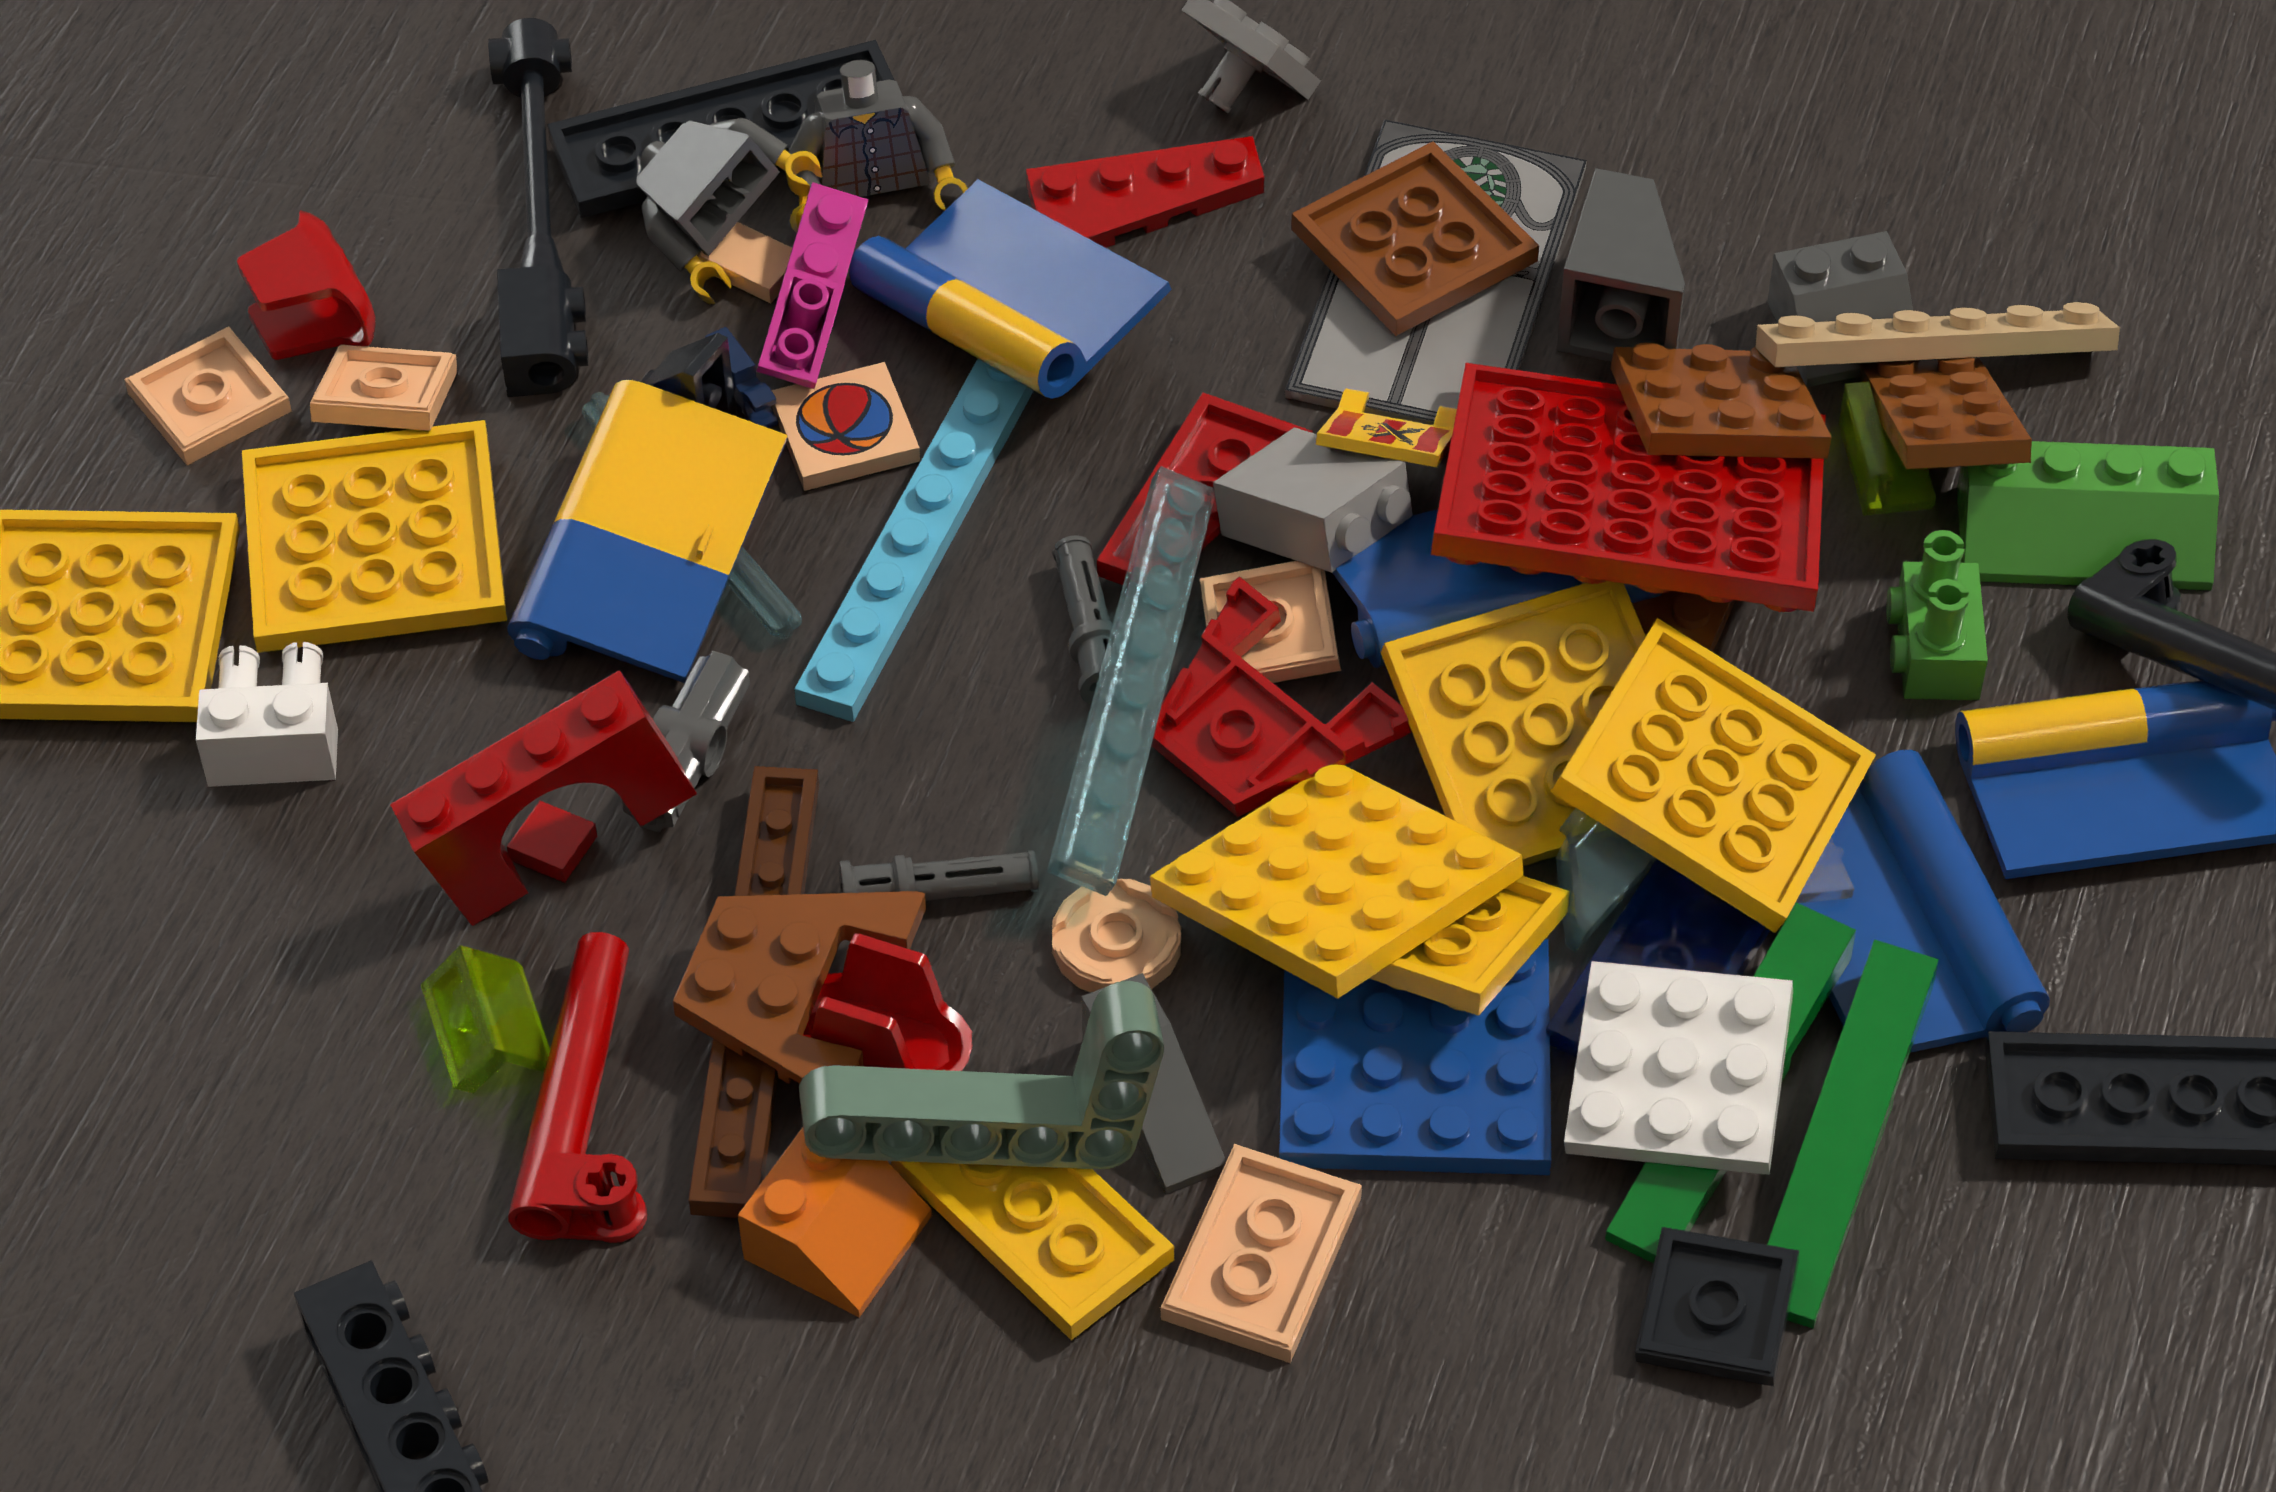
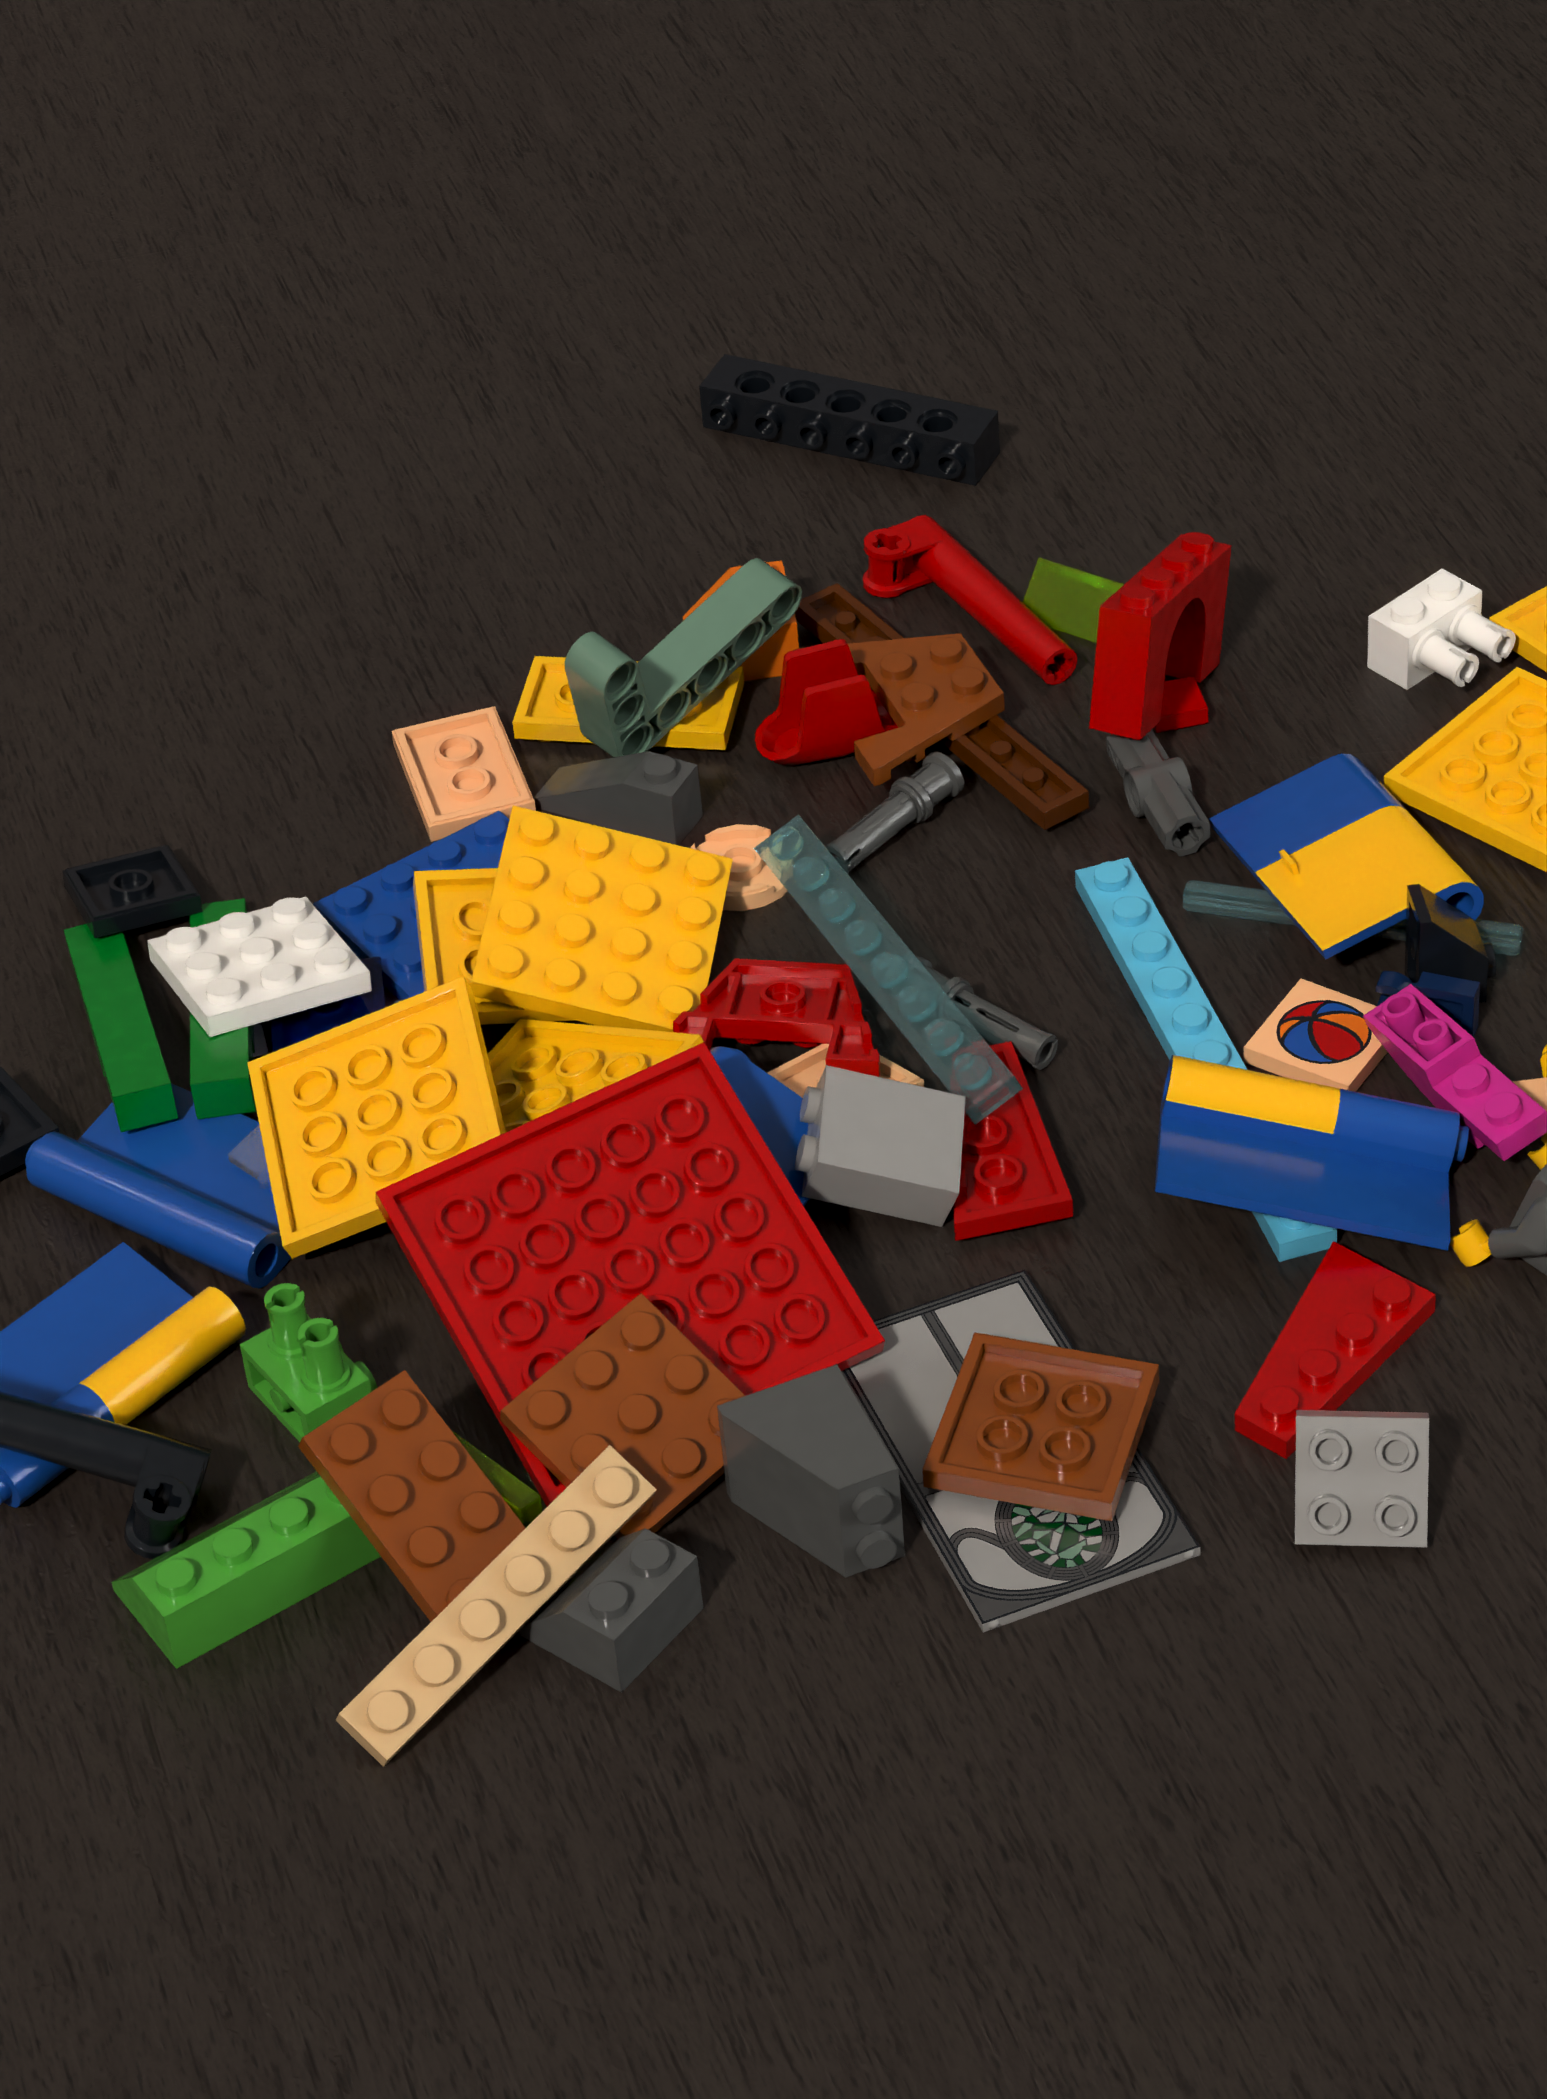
camera: 145 degrees right, 10 degrees down
yellow flag [1315,388,1457,467] -> none

